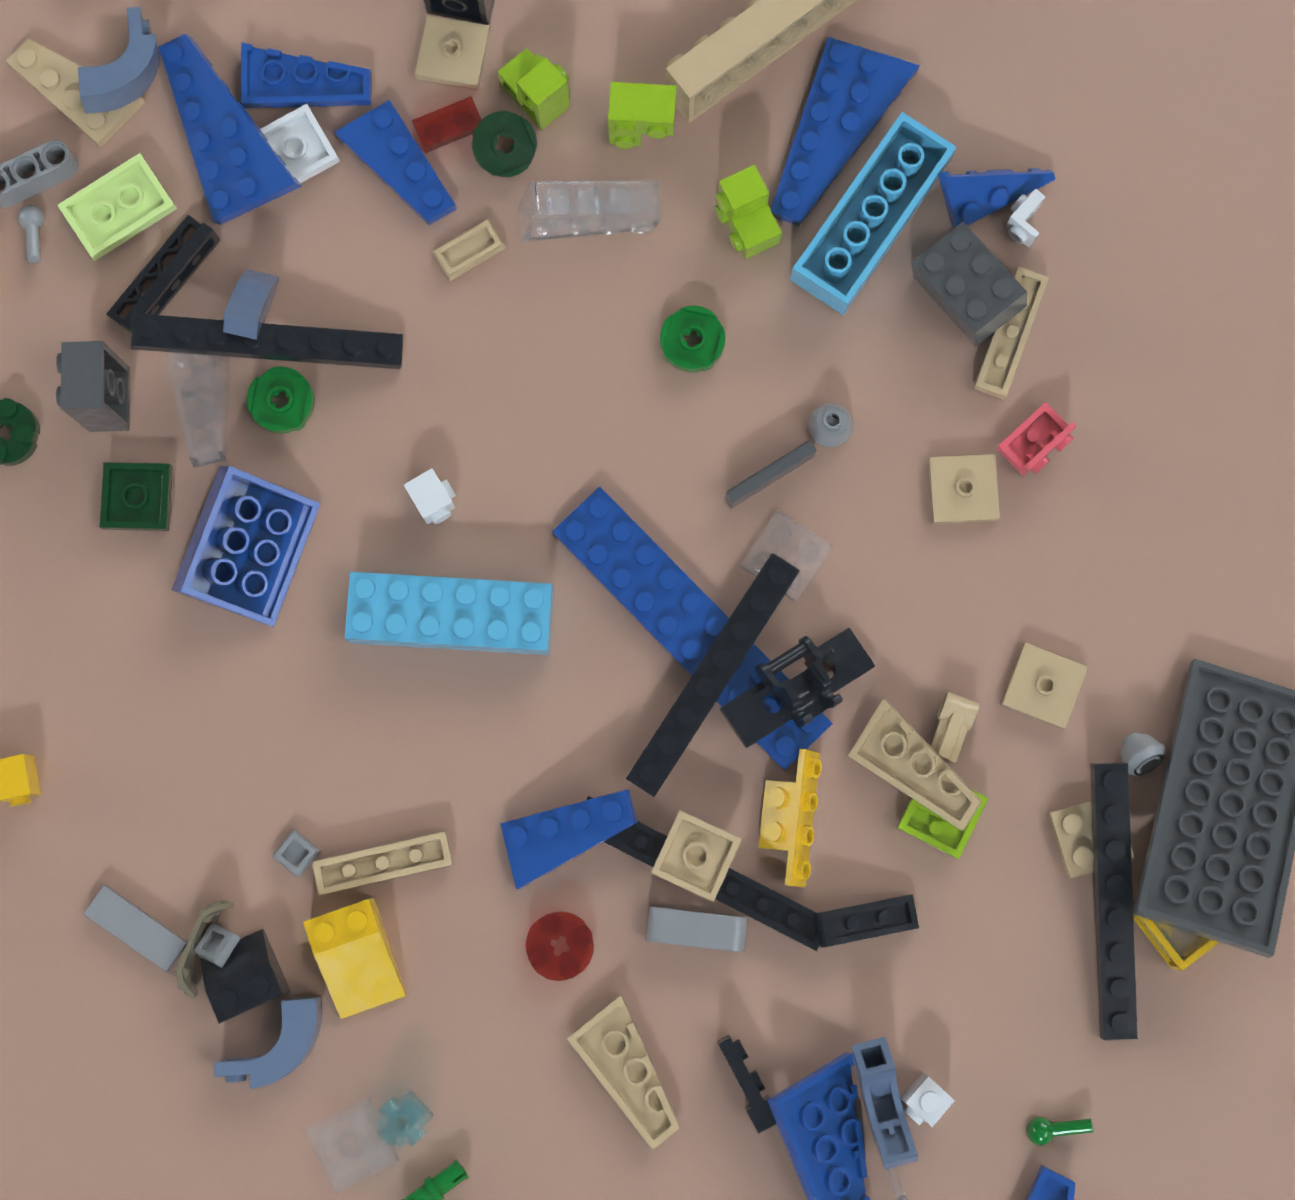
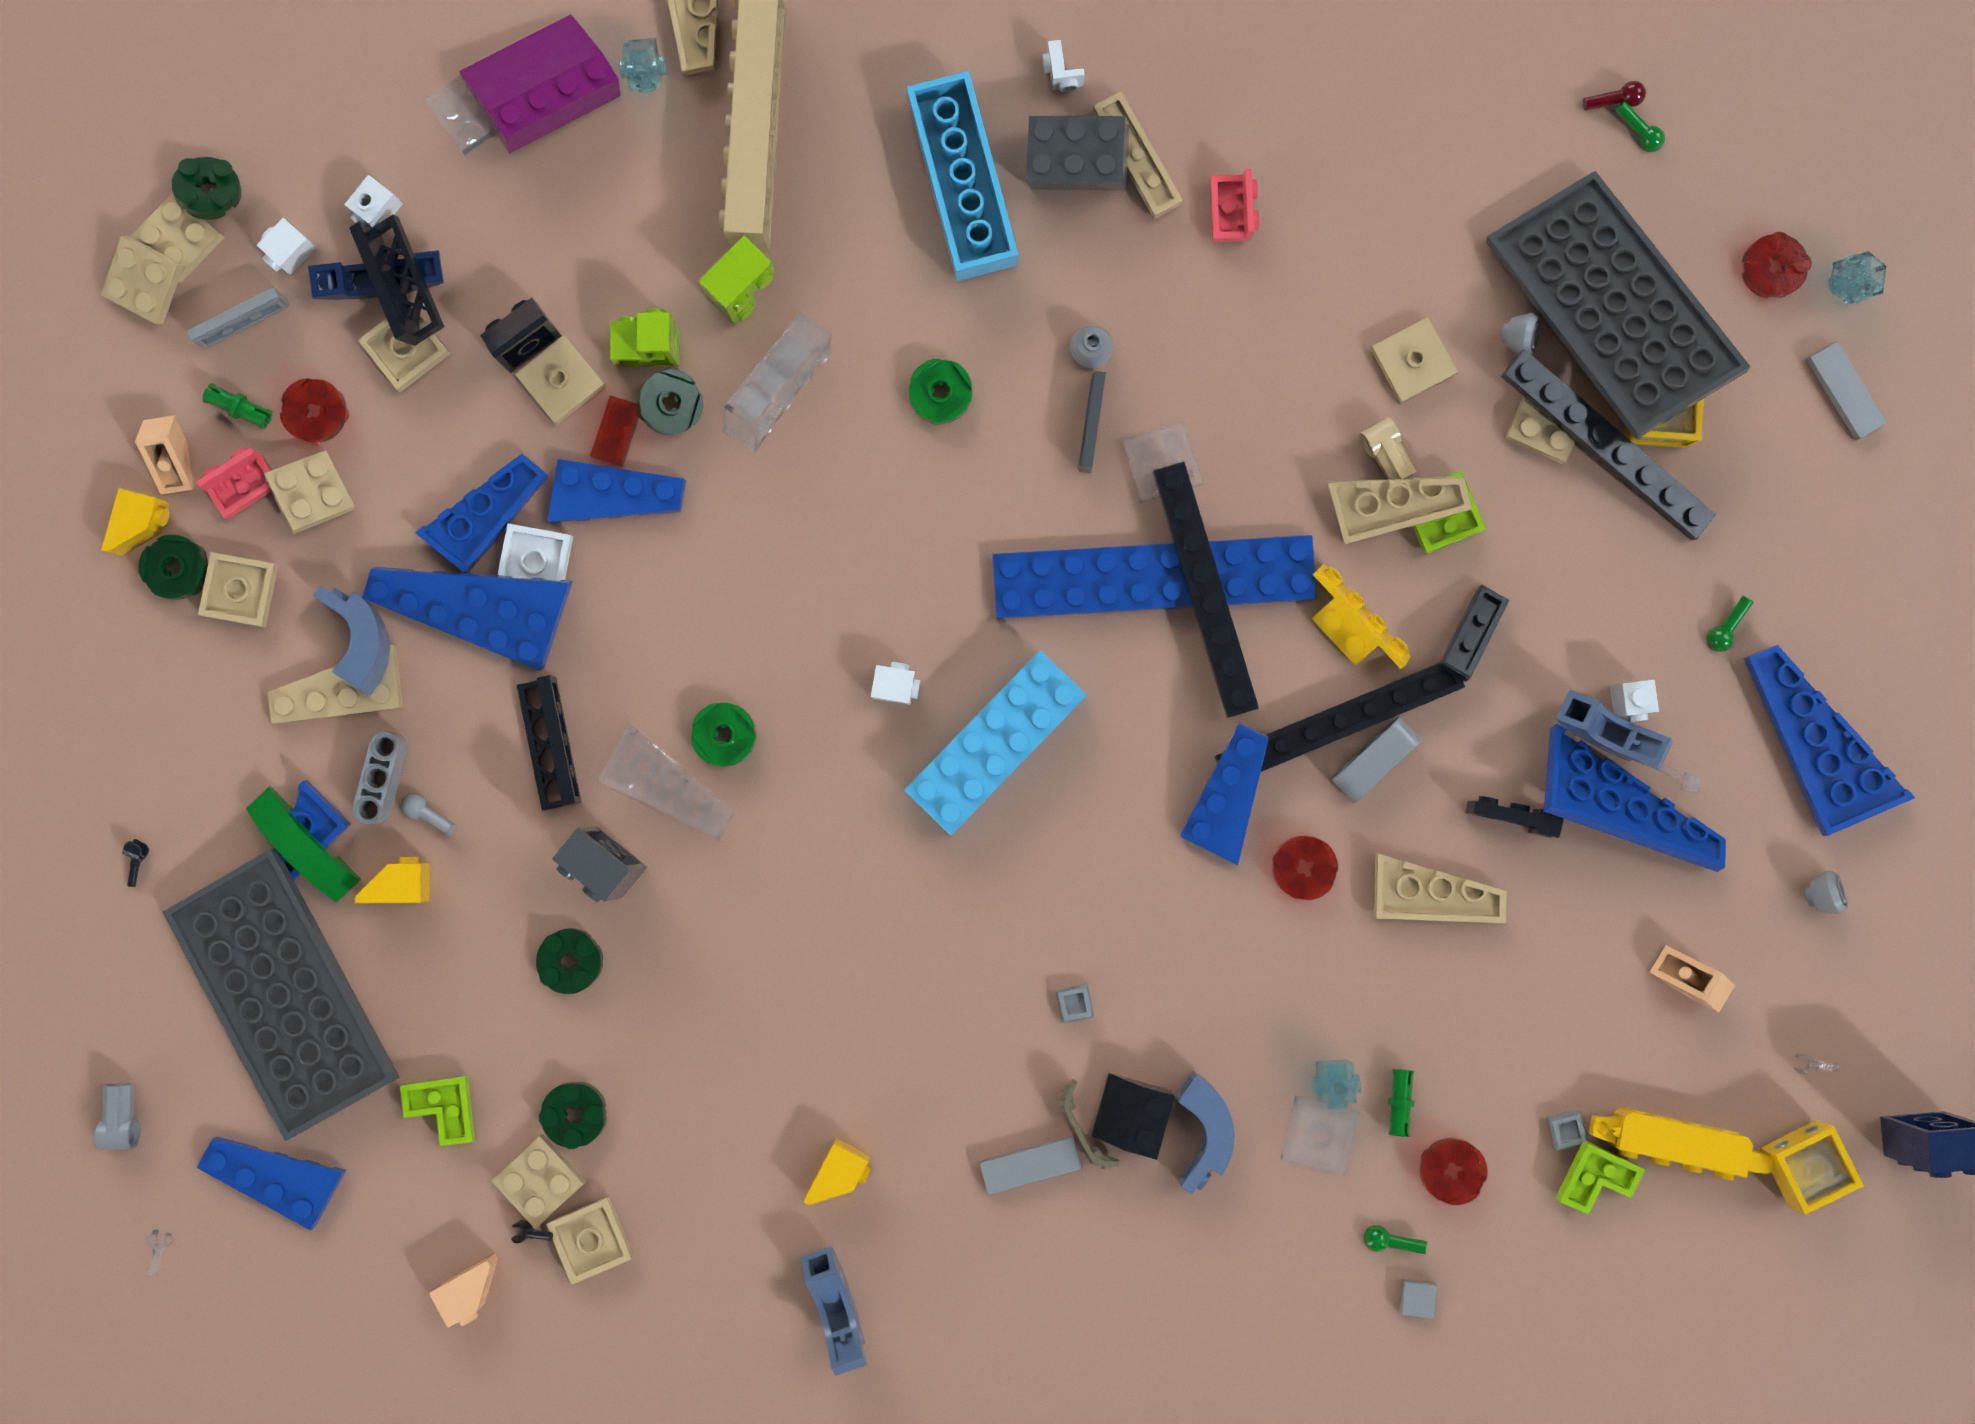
camera: 55 degrees left, 5 degrees up
yellowish green plate [57,153,177,261] -> none
dark green plate [99,462,173,531] -> none
black plate [131,313,403,369] -> none
blue slope [171,466,321,627] -> none
light grey tile [193,923,240,968] -> none
sand blue slope [223,269,279,340] -> none
yellow slope [303,898,406,1019] -> none
tan plate [312,831,454,895] -> none
tan tile [432,219,505,281] -> none
tan plate [651,810,742,902] -> none
lime brick [714,164,782,260] -> none
black piece [720,628,875,749] -> none
blue wing [771,37,920,226] -> none
tan plate [928,454,1000,524] -> none
blue wing [938,168,1056,228] -> none

